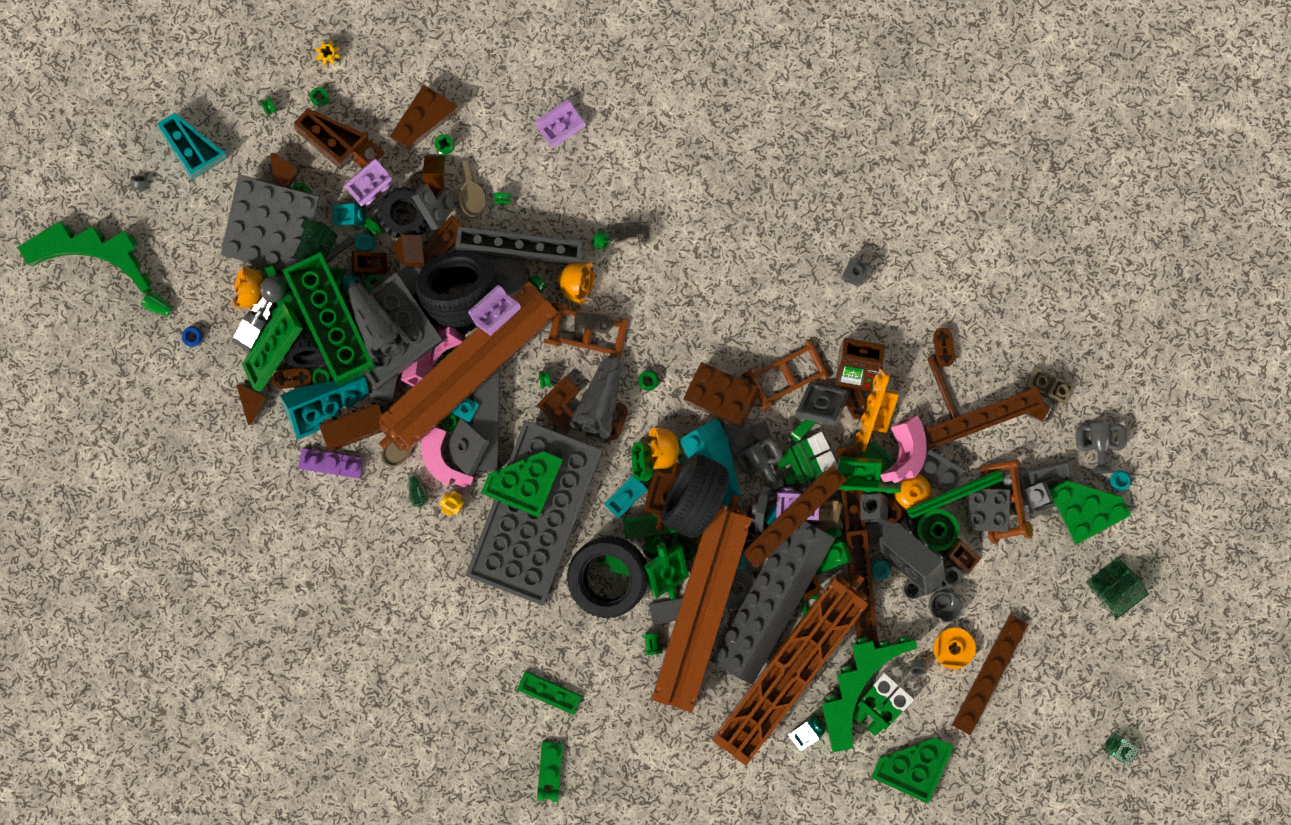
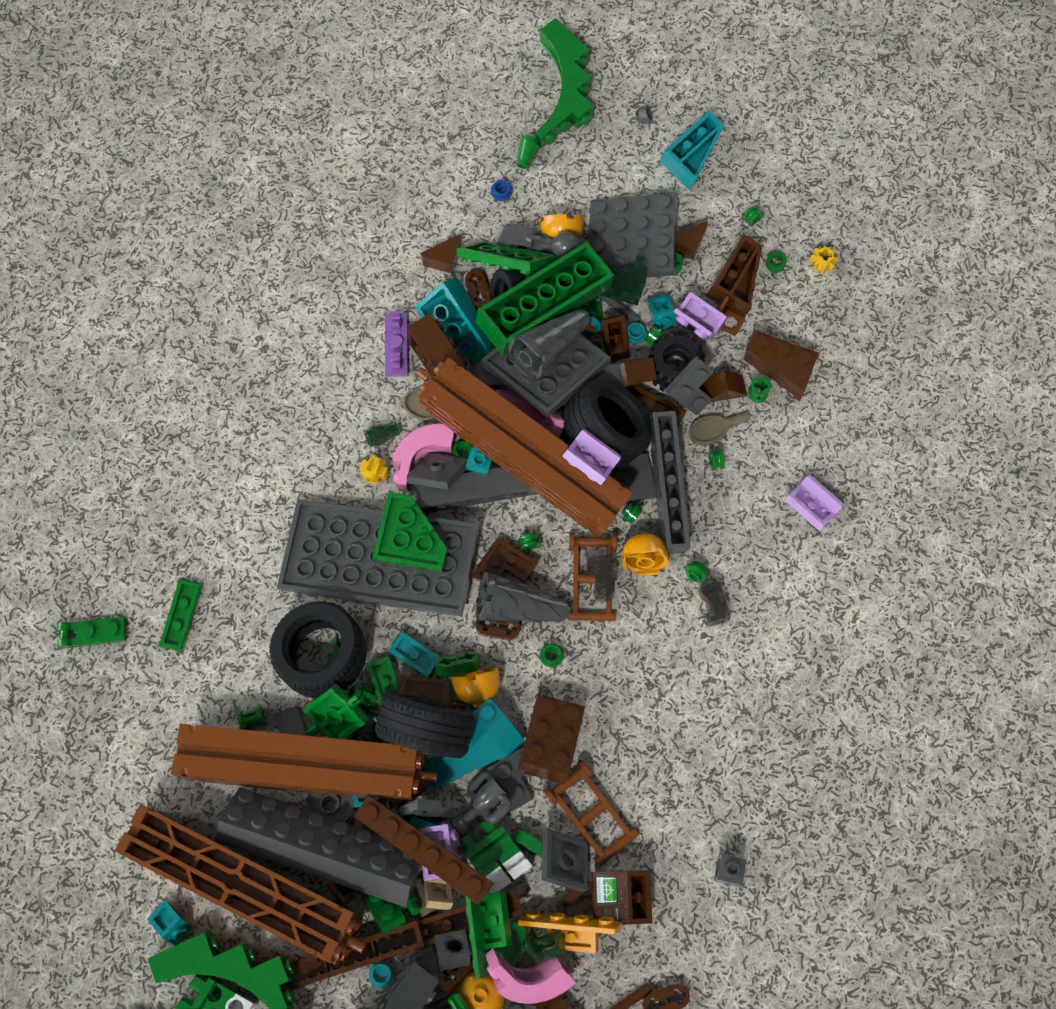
camera: 75 degrees right, 15 degrees down
none -> clear green bracket [523,928,565,964]

